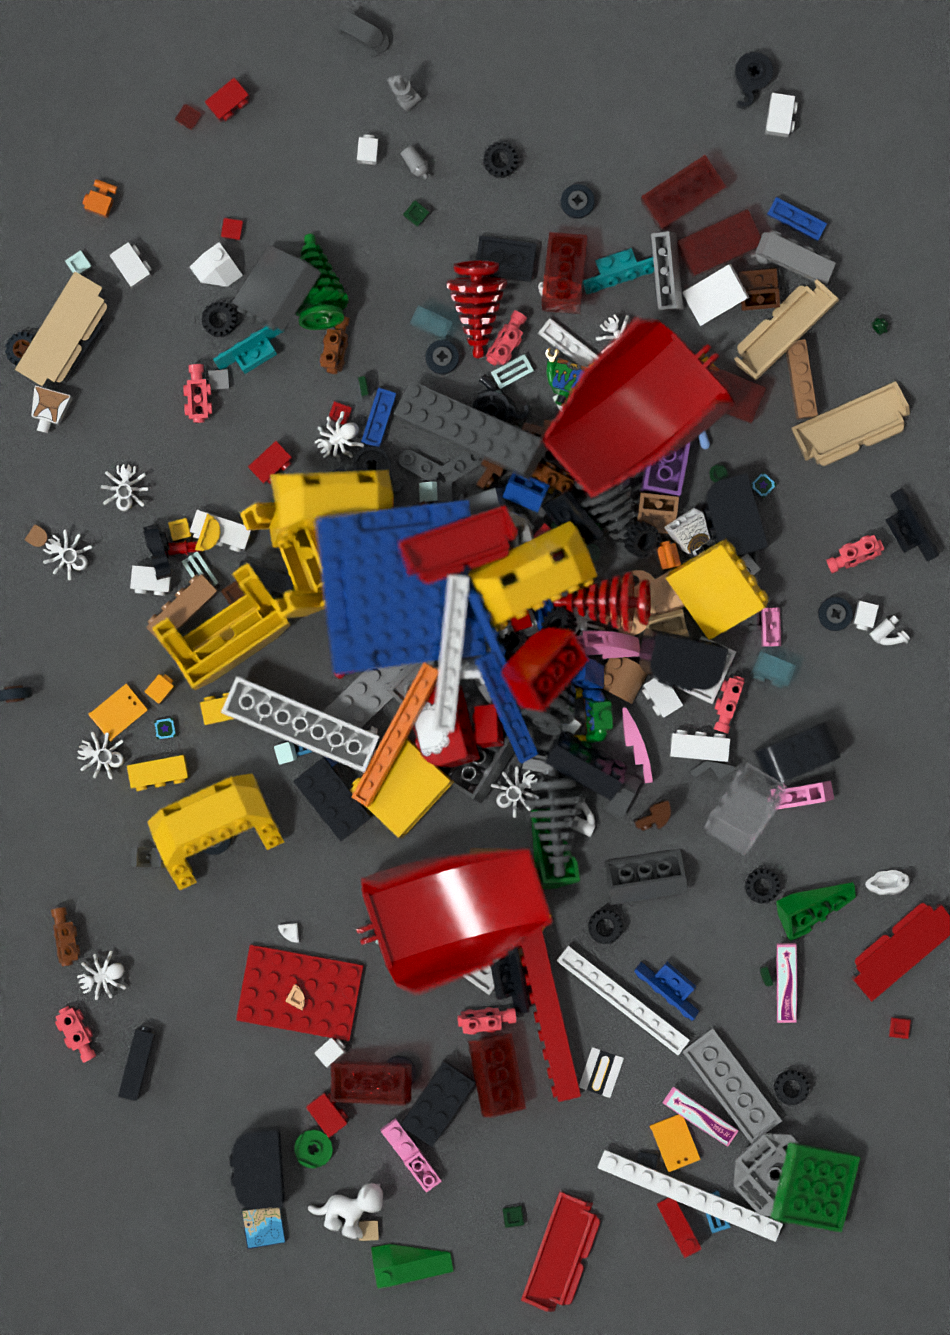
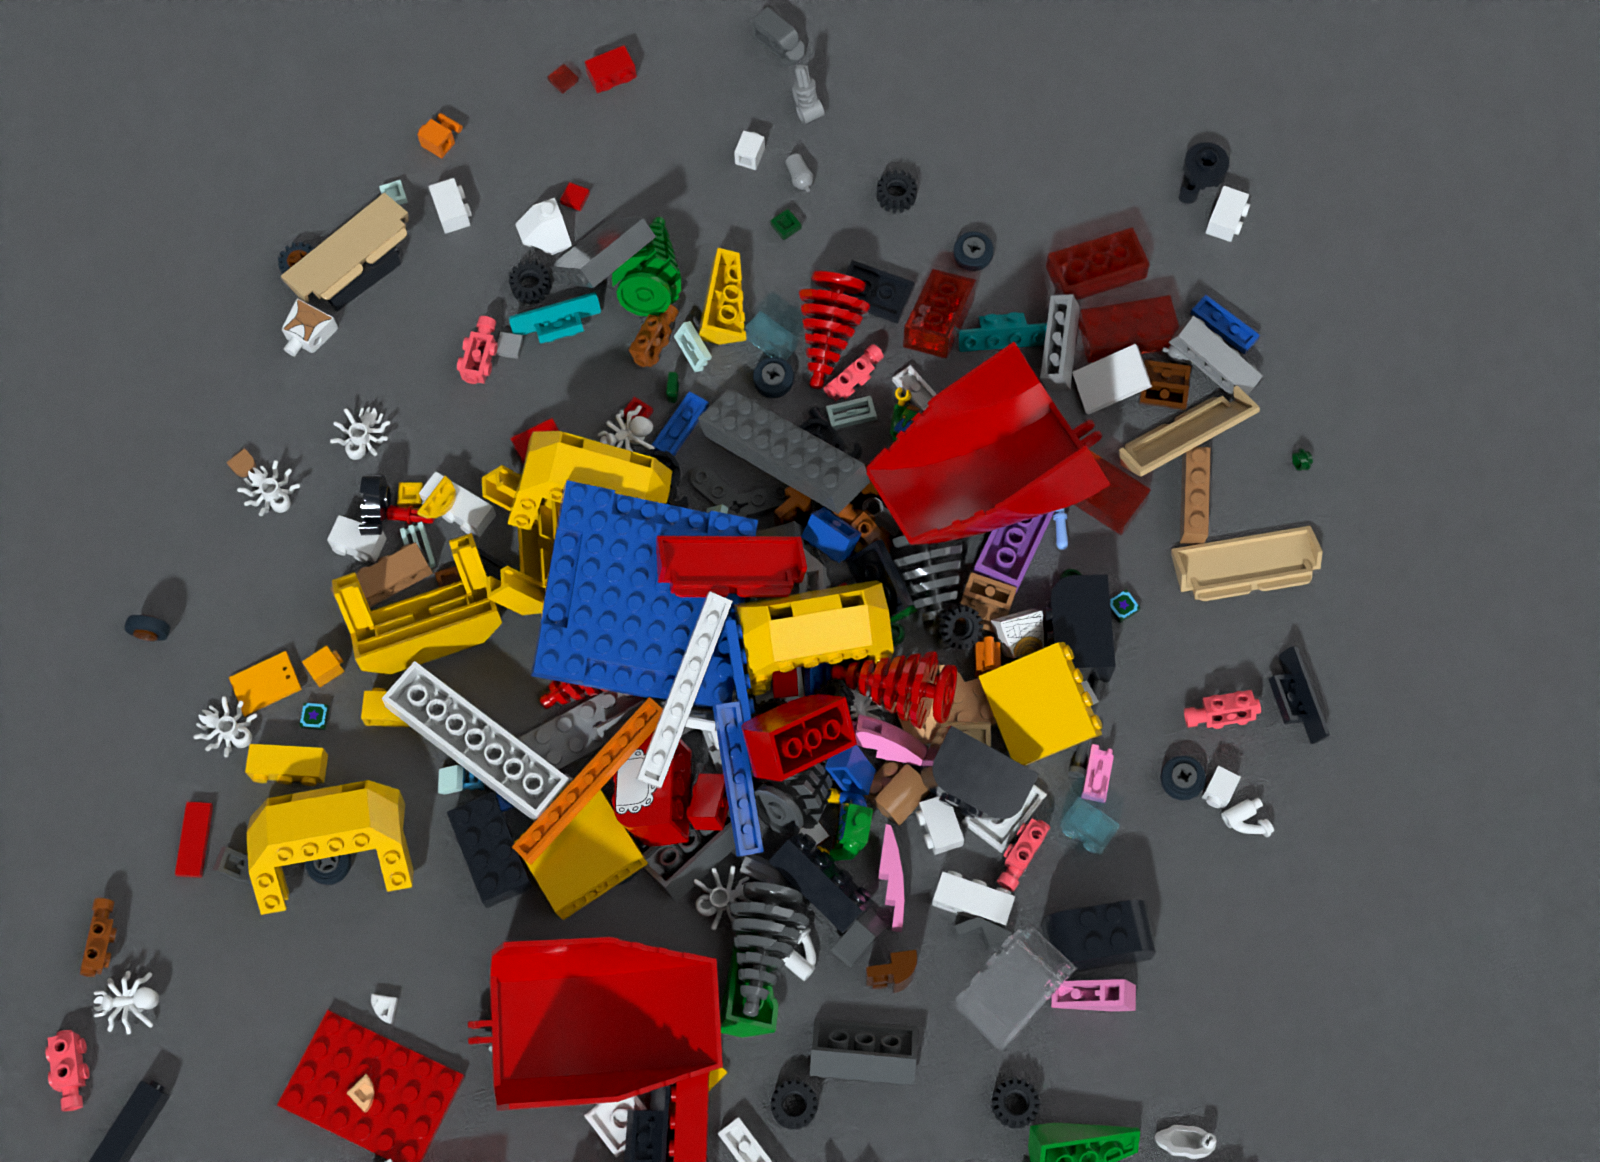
camera: 15 degrees right, 20 degrees down
none -> red tile [175,802,213,878]
none -> light aqua tile [674,321,712,372]
none -> yellow wedge [698,248,746,345]

